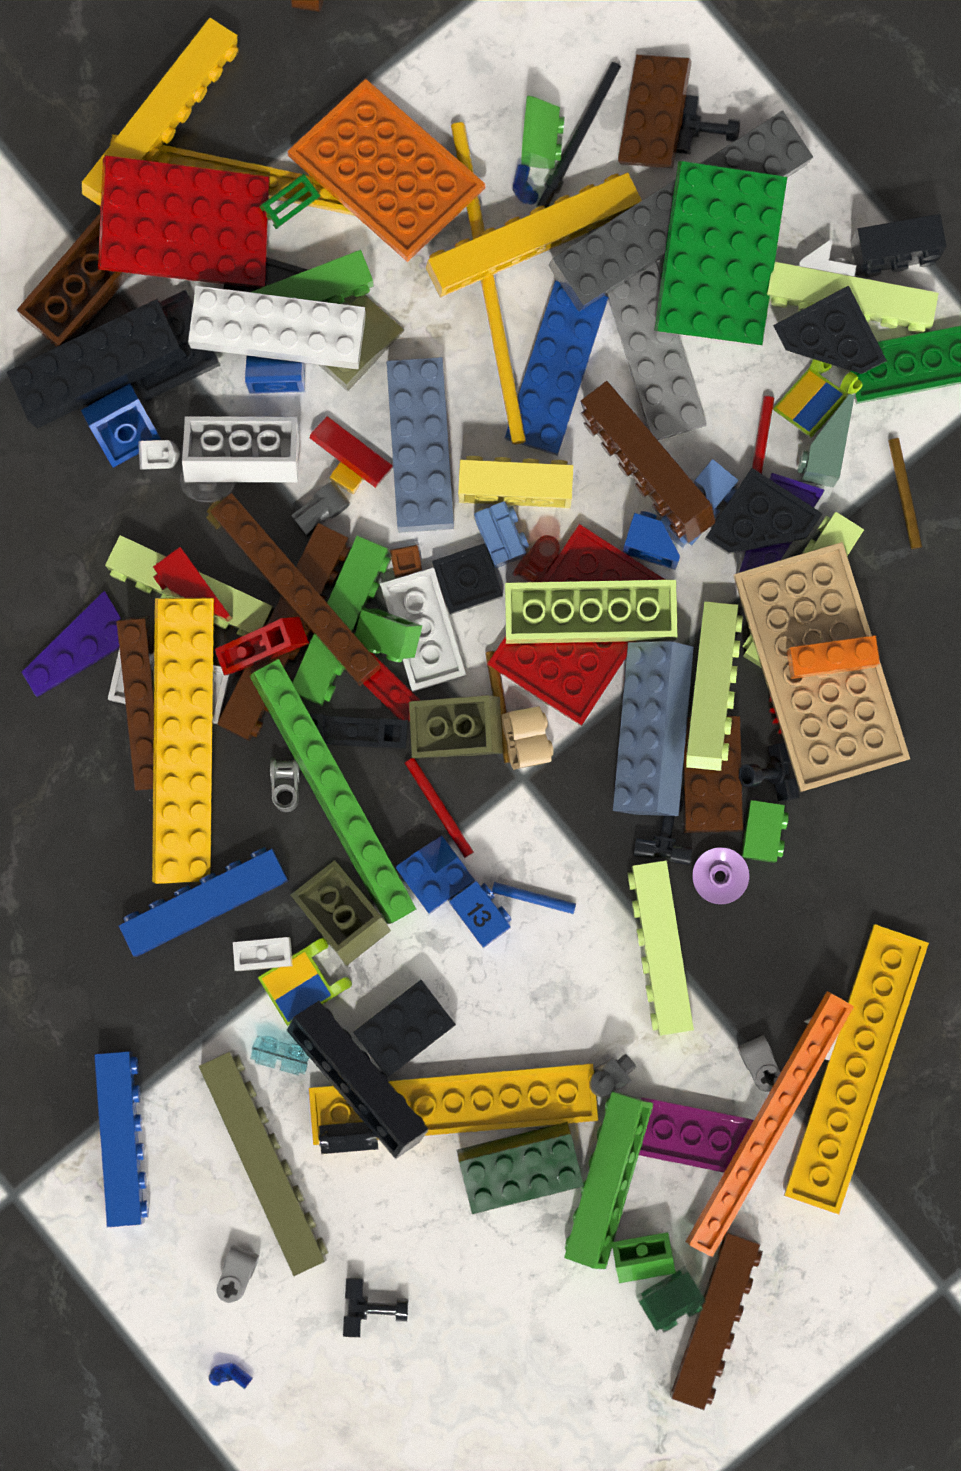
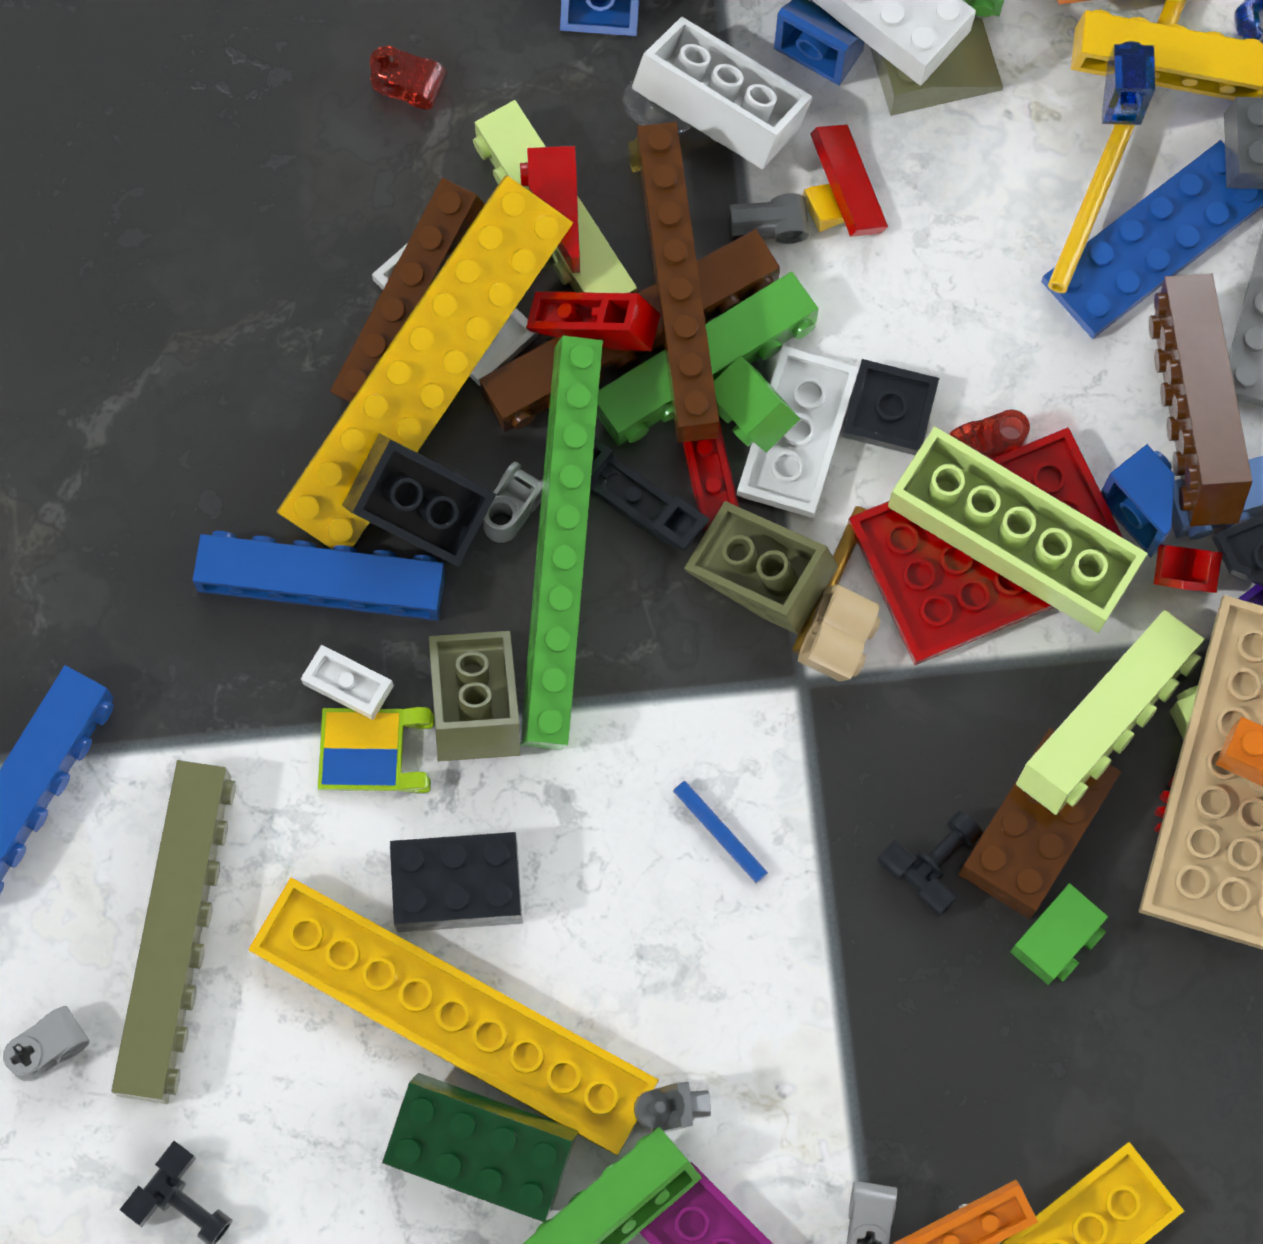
camera: 30 degrees right, 10 degrees down
dark purple wing [22,591,121,697] -> none
white plate [139,440,180,470] -> none
clear light blue hinge [250,1036,309,1076] -> none
black brick [286,1001,429,1159] -> none
black hinge [319,1122,378,1154] -> none
sand blue brick [386,357,454,533] -> none
dark orange tile [390,545,422,579] -> none
blue slope [395,836,475,914] -> none
red bar [405,758,474,858] -> none
blue brick [449,881,512,949] -> none
light yellow brick [458,456,573,508] -> none
medium blue brick [474,501,529,569] -> none
sand blue brick [613,642,694,816] -> none
yellowish green brick [627,861,694,1036] -> none
lavender dish [692,848,749,904] -> none
black bar [739,743,800,802] -> none
none -> black brick [342,433,497,567]
none -> clear red piece [369,46,447,110]
none -> clear blue slope [1102,41,1156,125]
none -> red panel [1153,544,1223,593]

